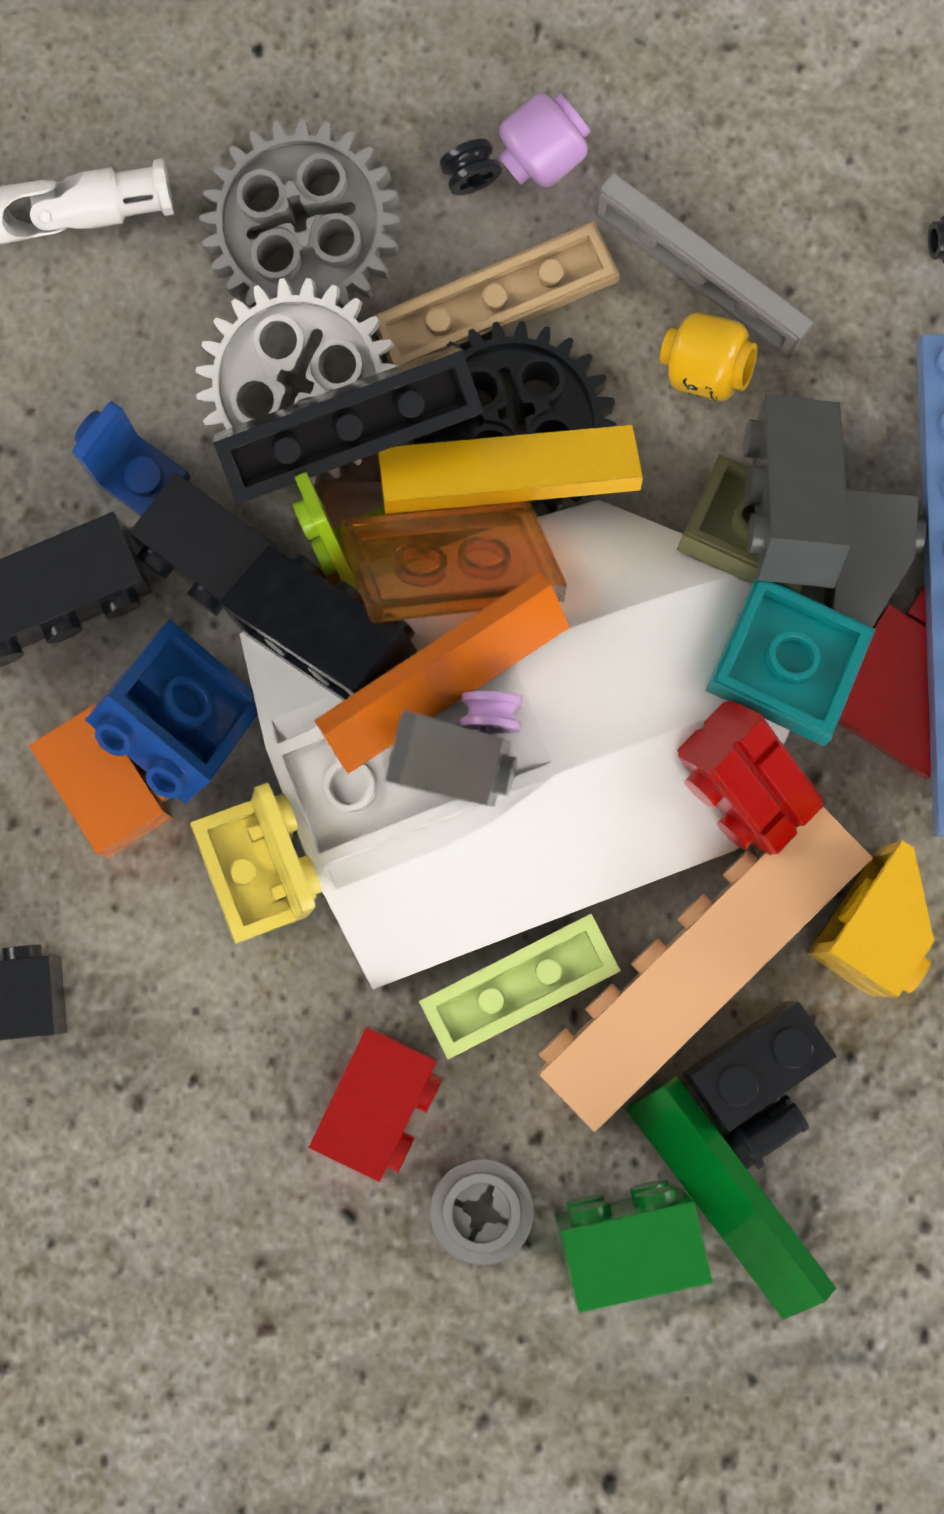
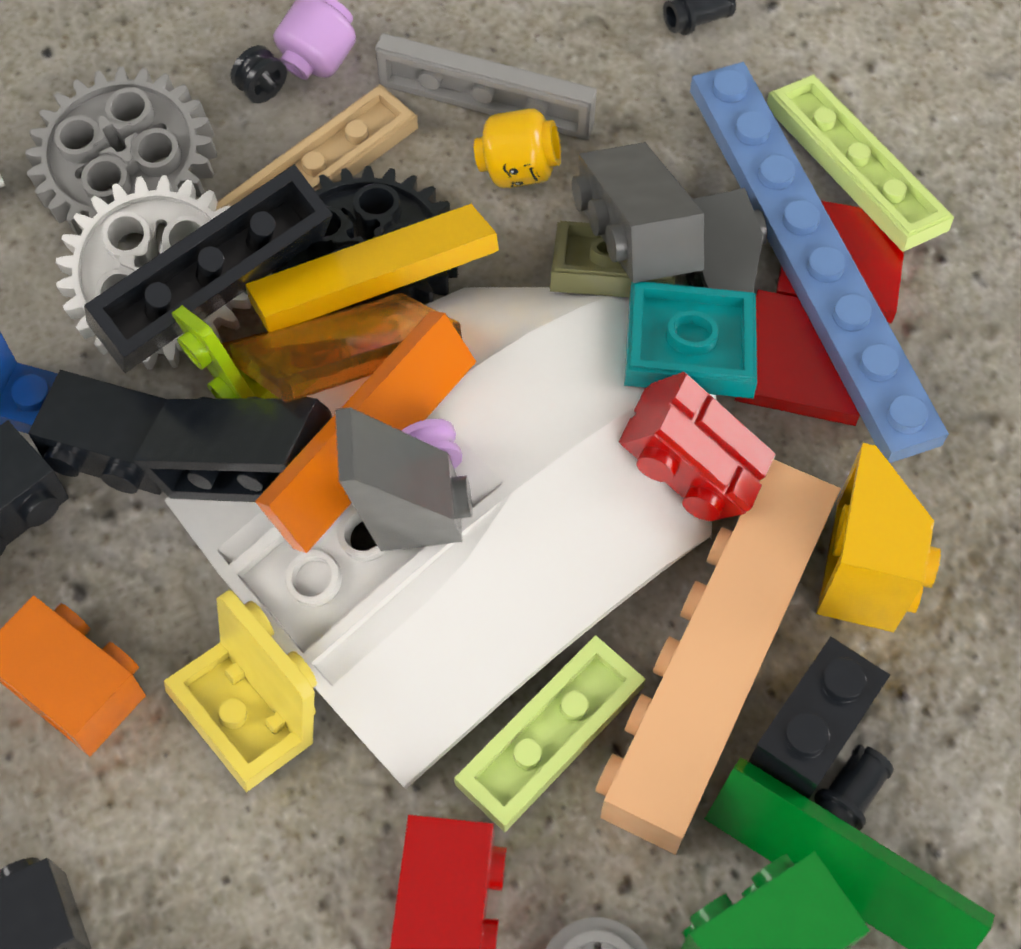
camera: 15 degrees left, 20 degrees down
blue plate [85,619,258,804] -> none

